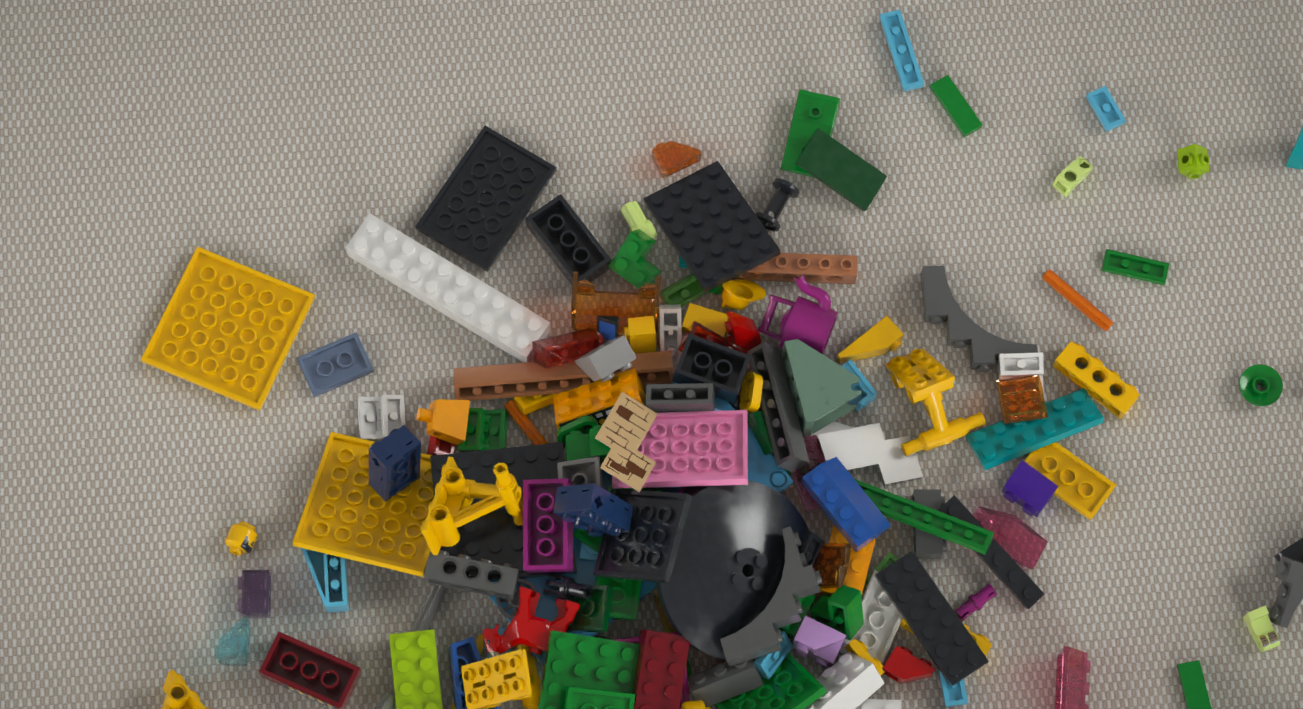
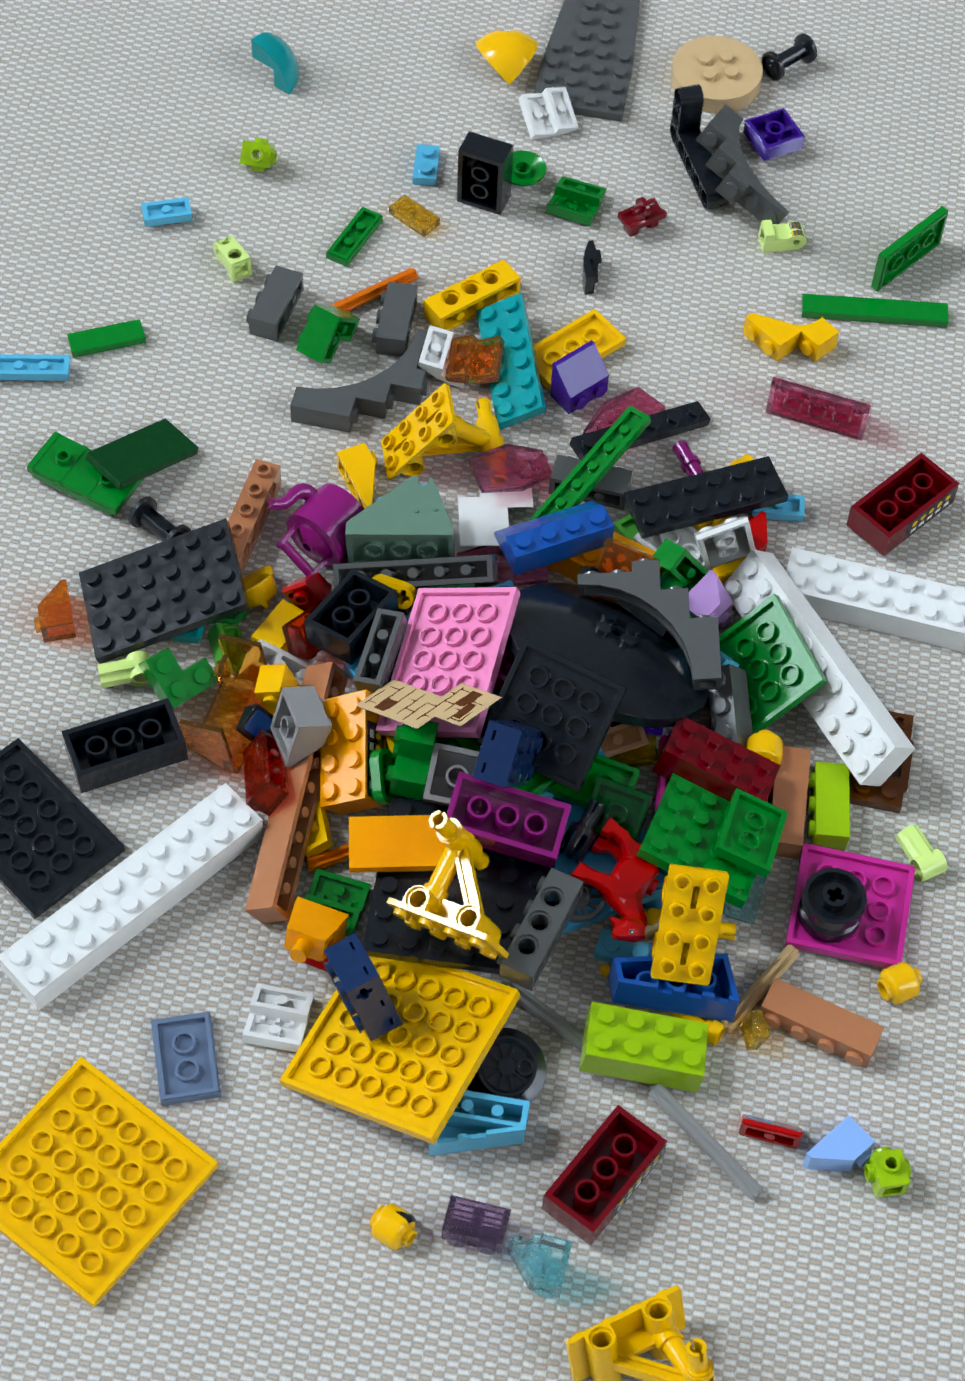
camera: 75 degrees left, 15 degrees down
none -> dark grey brick [246,266,304,342]
none -> green brick [296,305,360,363]
none -> light orange tile [349,815,446,873]
none -> dark grey brick [372,282,417,357]
none -> clear yellow plate [389,195,440,237]
none -> medium azure plate [413,144,440,186]
none -> black brick [457,131,514,215]
none -> clear pink piece [467,444,552,493]
none -> black wheel [467,1028,546,1103]
none -> green slope [545,176,607,226]
none -> black slope [582,240,602,295]
none -> dark red hips [618,197,667,237]
none -> white slope [694,516,756,571]
none -> yellow arch [743,313,839,362]

